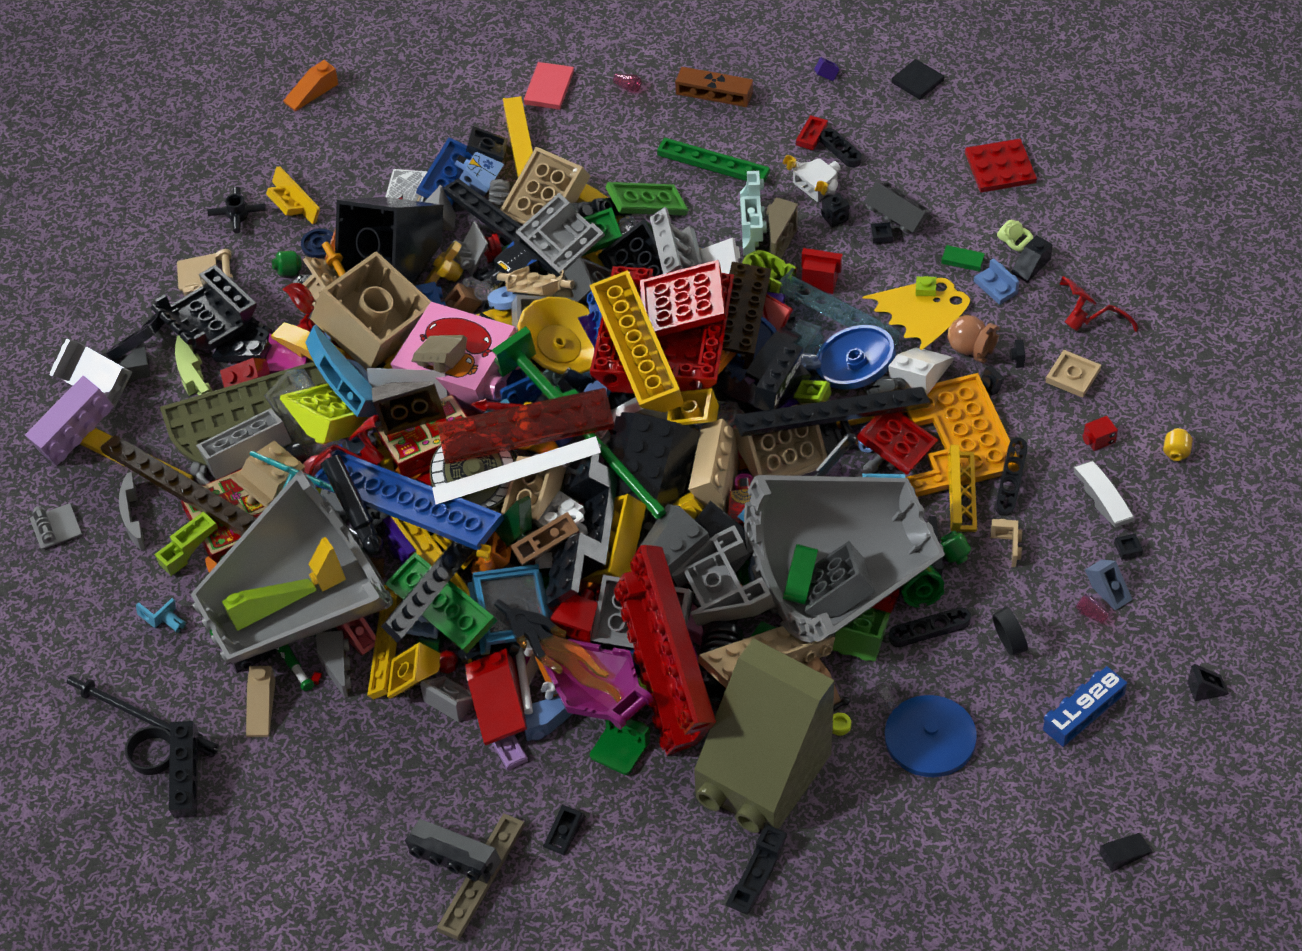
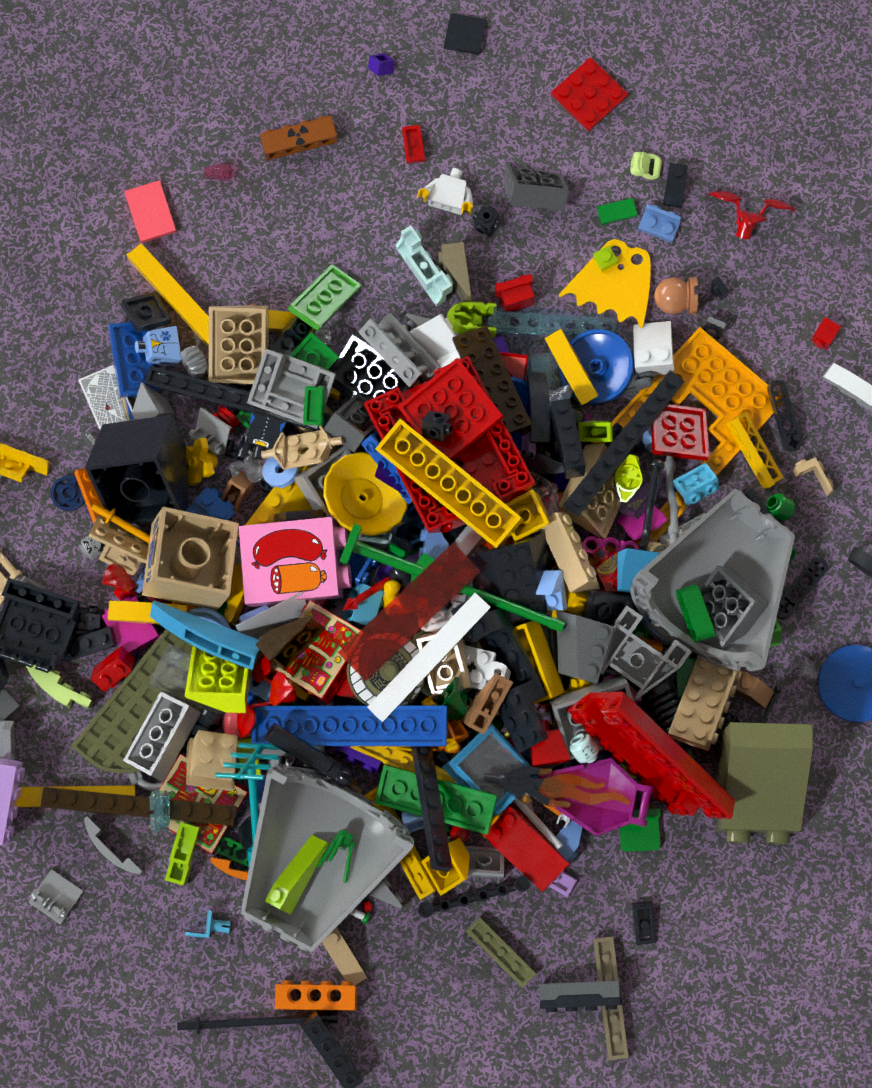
camera: 35 degrees left, 25 degrees up
black tyre [125,726,170,775] -> none
green head [272,250,302,277] -> none
yellow slope [308,537,346,592] -> none
dark tan slope [411,335,467,373] -> none
green plate [657,137,770,182] -> none
black slope [726,824,787,915] -> none
black beam [820,128,862,168] -> none
neon yellow tile [832,713,851,736] -> none
black plate [870,222,893,243] -> none
tan plate [1045,350,1101,398] -> none
none -> clear light blue hinge [149,790,170,832]
none -> orange brick [275,981,358,1011]
none -> green tile [303,386,326,426]
none -> green plant [317,830,355,883]
none -> black bar [418,876,530,918]
none -> black brick [422,411,453,442]
none -> olive plate [465,917,536,988]
none -> light blue slope [536,570,567,610]
none -> yellow slope [545,329,598,405]
none -> light aqua head [570,733,599,763]
none -> neon yellow hat [615,454,643,503]

